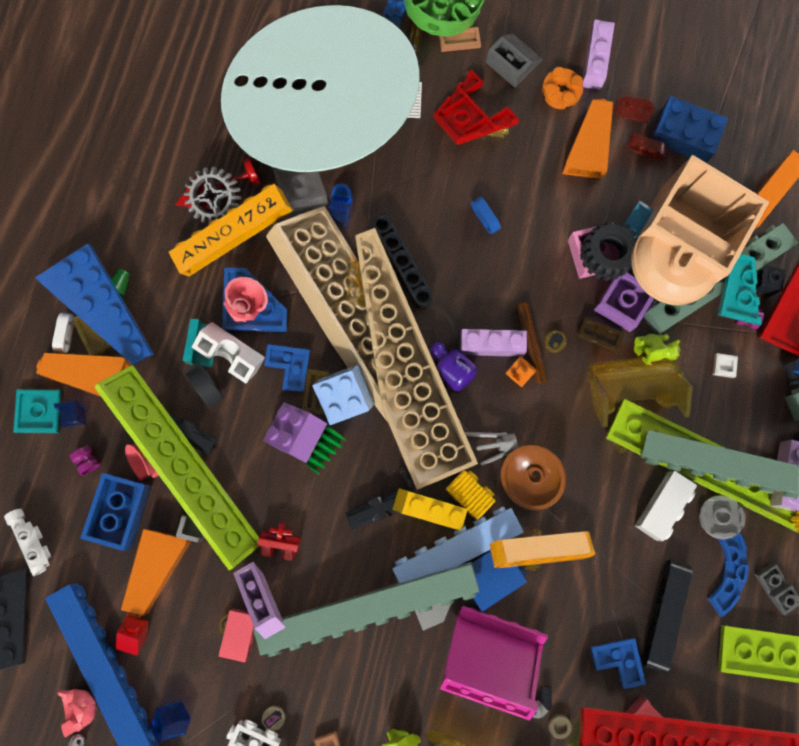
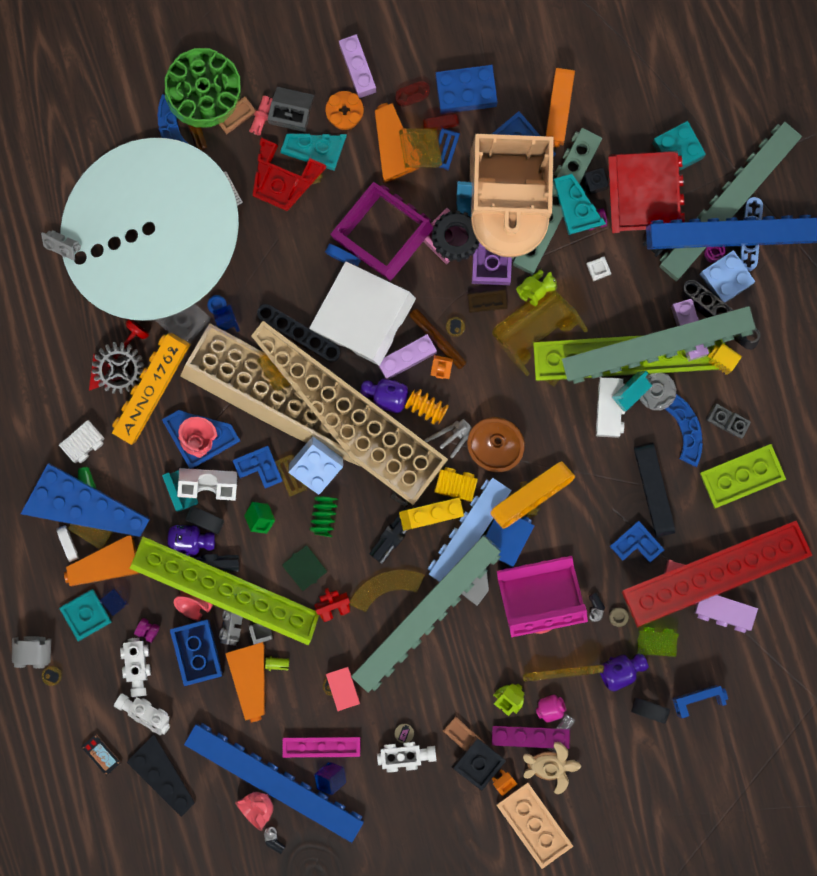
camera: 25 degrees left, 5 degrees up
red brick [116,615,148,656] -> none
lavender brick [233,562,286,639] -> none
medium lavender brick [263,402,327,463] -> none
none -> light grey hinge [41,230,81,261]
none -> white brick [59,420,105,463]
none -> white brick [120,638,151,697]
none -> dark purple piece [168,525,215,556]
none -> light grey hinge [219,609,243,646]
none -> green panel [244,502,275,534]
none -> coral pin [249,96,272,135]
none -> lime pin [265,656,289,671]
none -> teal wing [281,134,347,171]
none -> clear green piece [282,546,328,591]
none -> dark pink plate [283,737,360,758]
none -> white tile [309,262,416,366]
none -> magenta window [330,182,433,281]
none -> clear yellow tile [349,570,425,612]
none -> clear yellow plate [399,129,442,167]
none -> light orange piece [405,389,449,425]
none -> blue tile [430,128,460,170]
none -> teal panel [612,370,652,412]

